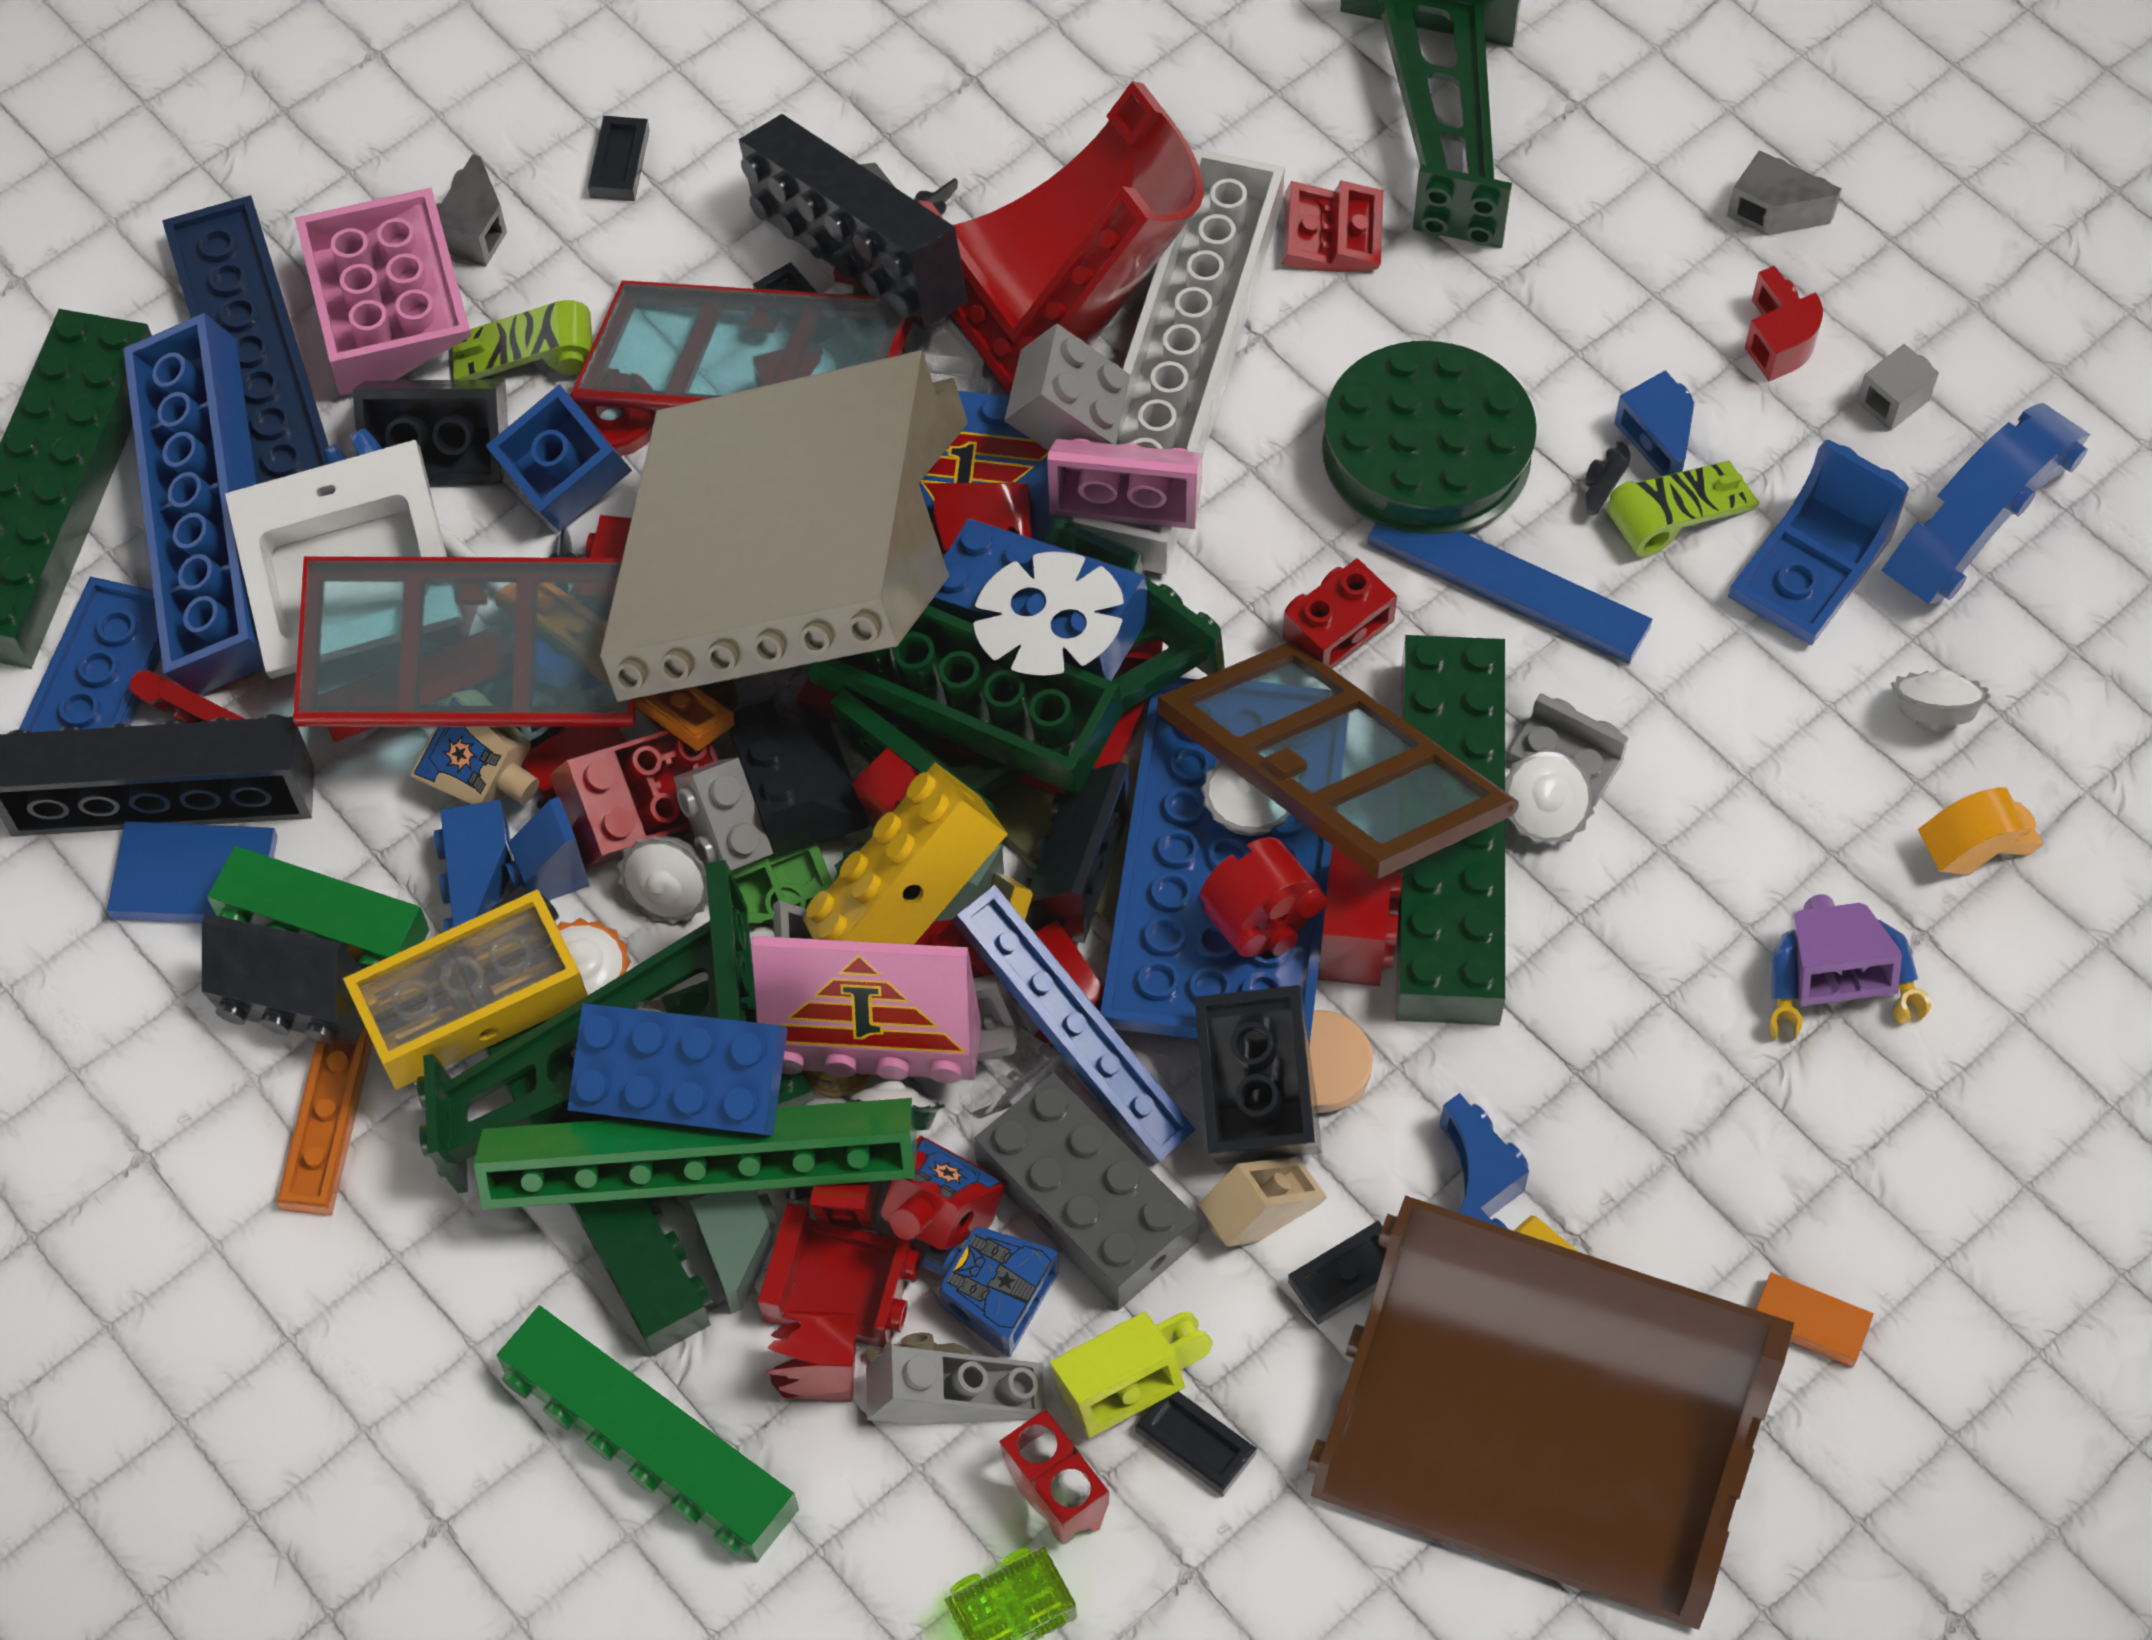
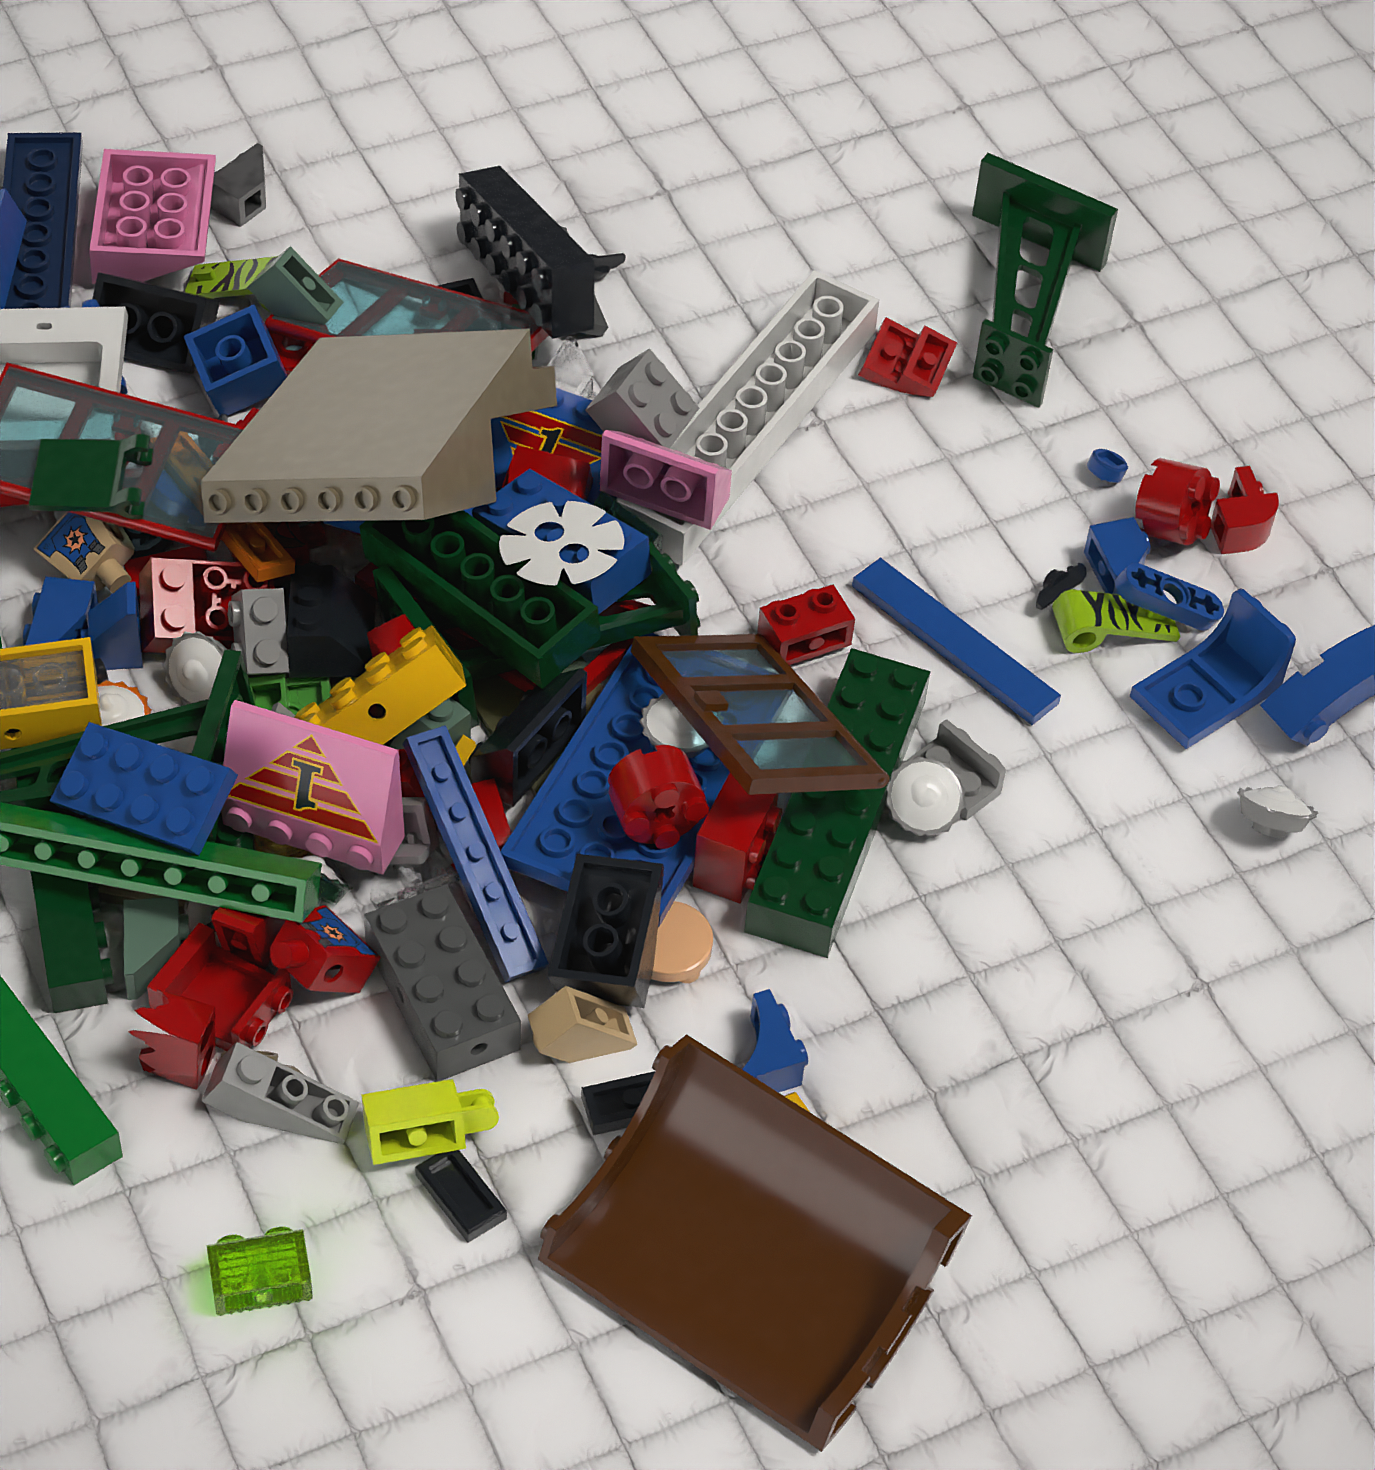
camera: 10 degrees right, 10 degrees down
black tile [588,116,650,201] -> none
red panel [918,81,1204,395] -> none
torso [922,1227,1059,1357] -> none
red piece [999,1409,1109,1544] -> none
dark green wheel [1322,341,1537,534] -> none
flat silver slope [1727,150,1842,235] -> none
orange tile [1756,1272,1874,1367] -> none
medium lavender torso [1768,894,1931,1040] -> none
light grey brick [1856,344,1939,431] -> none
light orange brick [1917,787,2043,875] -> none
none -> dark green flag [29,434,154,519]
none -> sand green slope [247,246,344,325]
none -> blue tile [1087,449,1128,483]
none -> blue beam [1115,563,1224,631]
none -> red brick [1135,458,1220,546]

